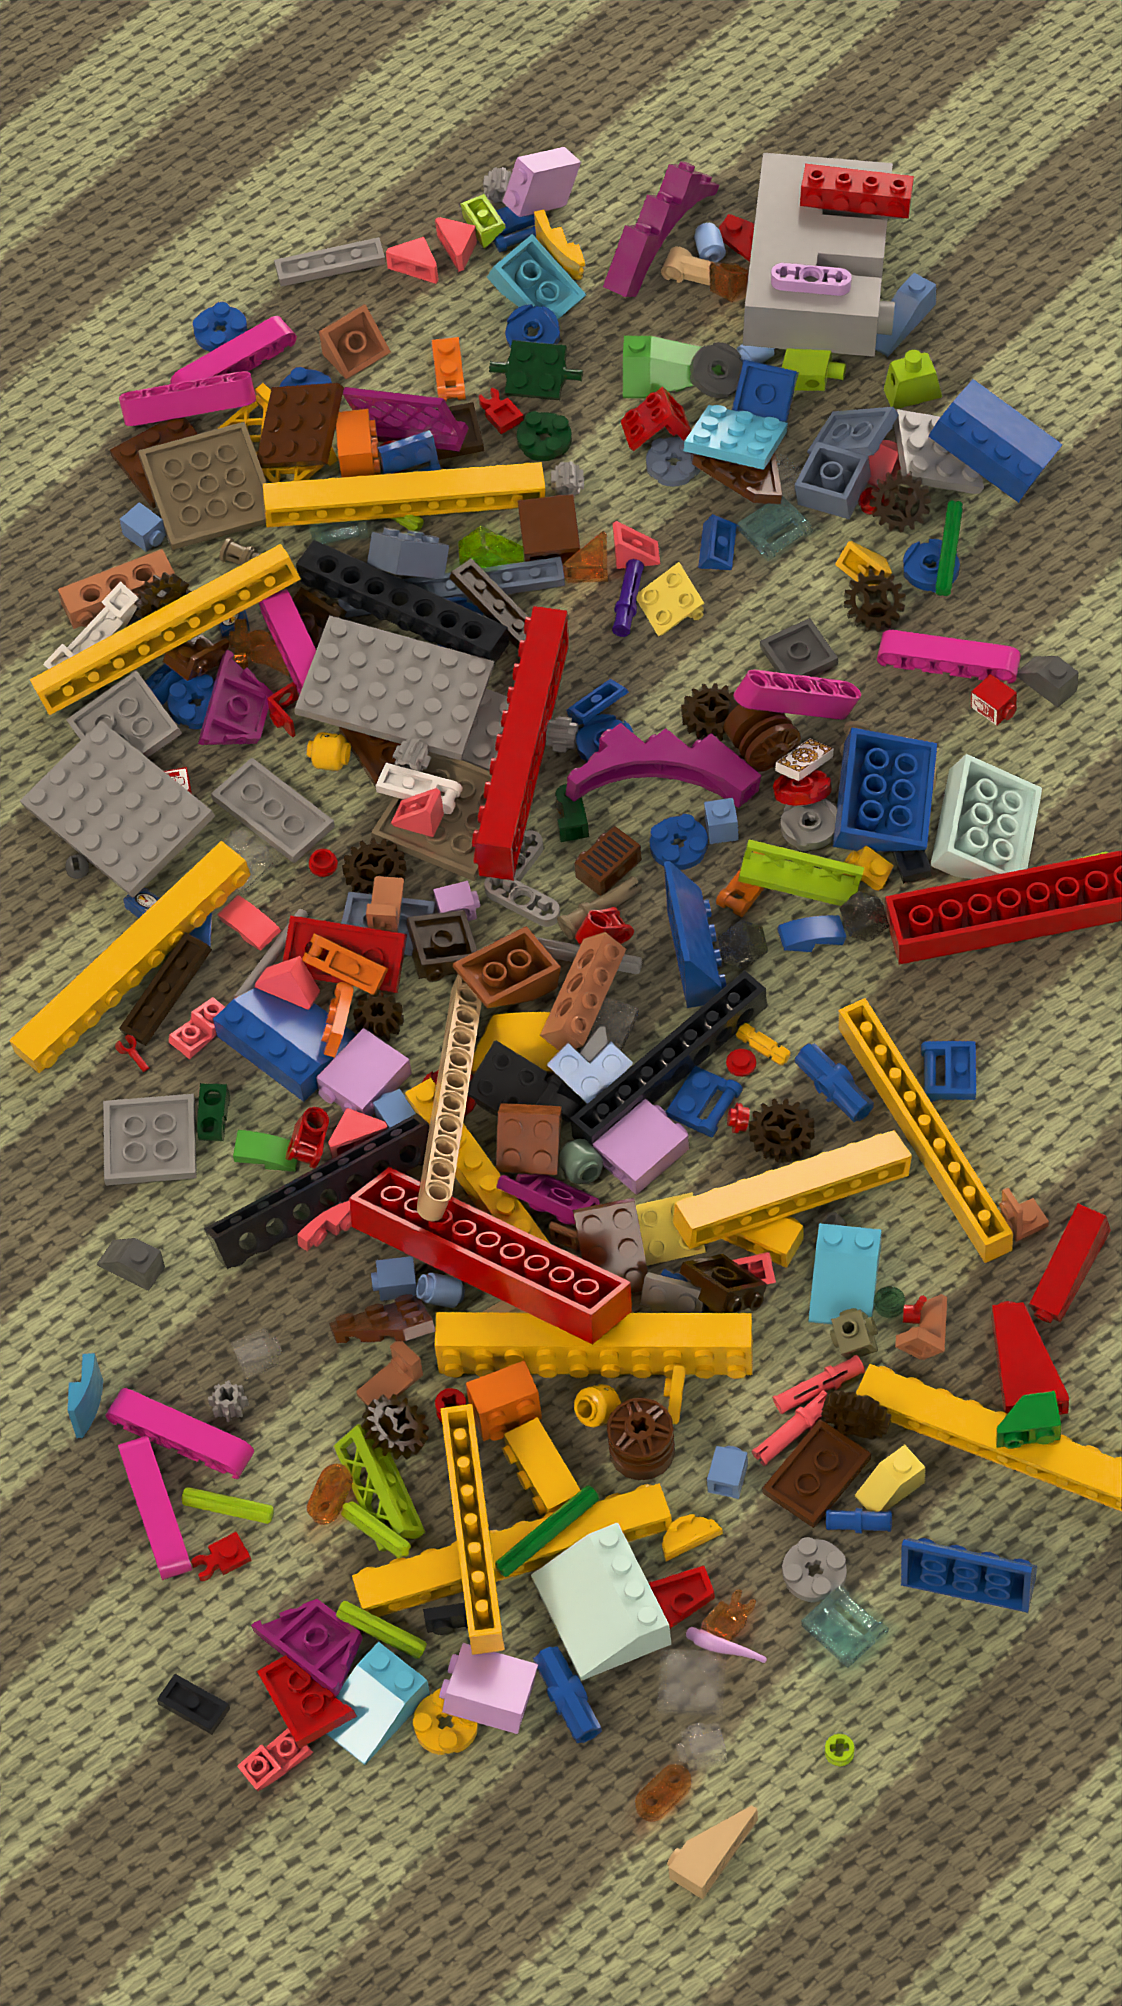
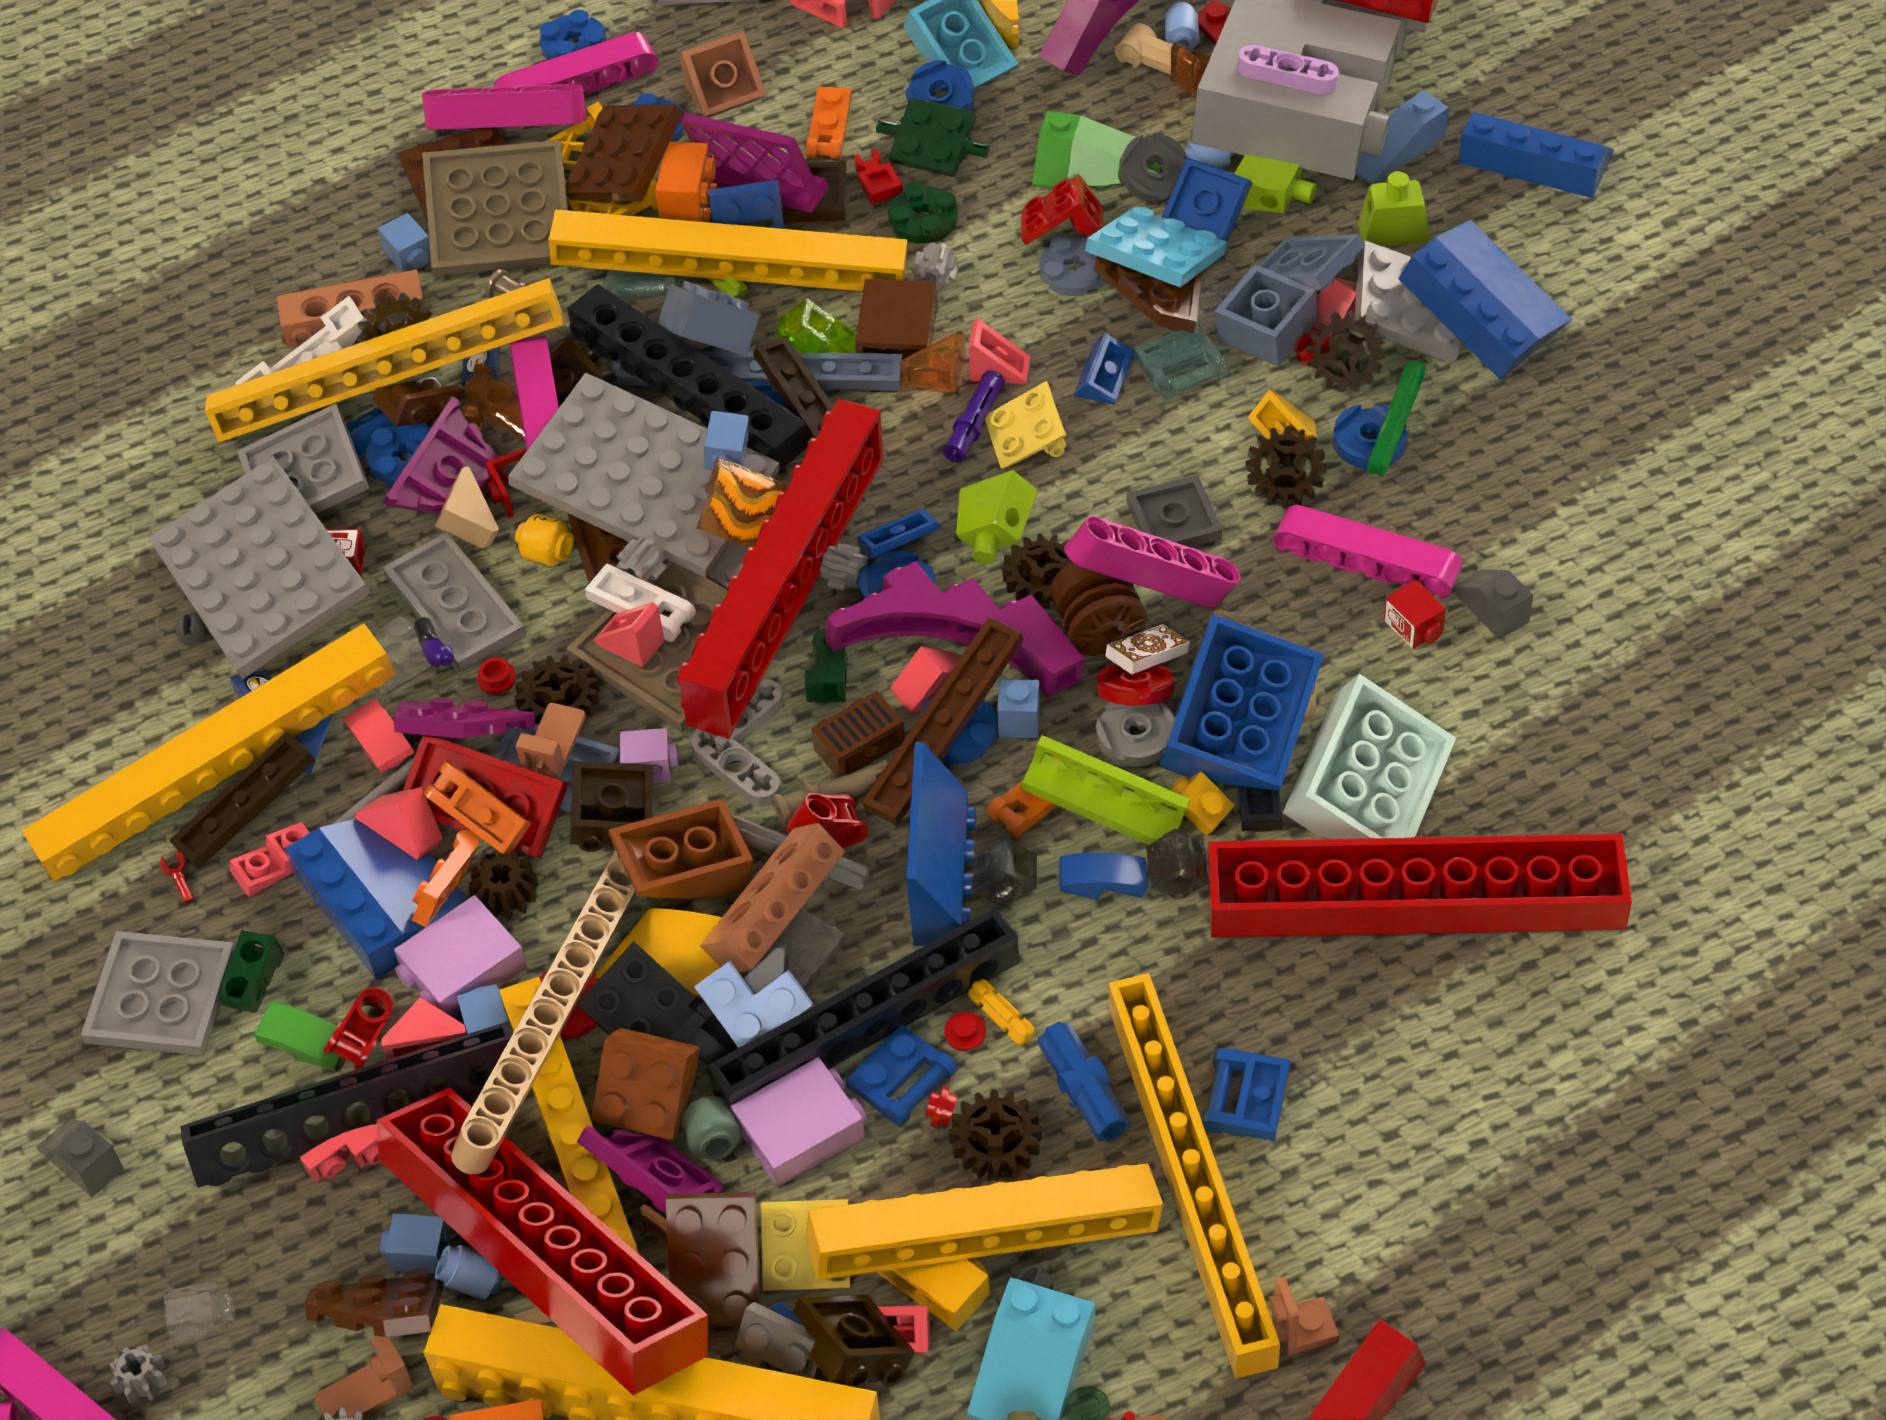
camera: 10 degrees right, 5 degrees down
none -> magenta wing [394,698,535,739]
none -> arm [414,617,453,668]
none -> tan slope [435,466,499,548]
none -> slope [696,457,787,549]
none -> medium blue brick [704,411,749,473]
none -> reddish brown plate [862,617,1024,826]
none -> coral slope [890,646,960,716]
none -> lime torso [956,470,1038,564]
none -> blue slope [1459,112,1614,198]

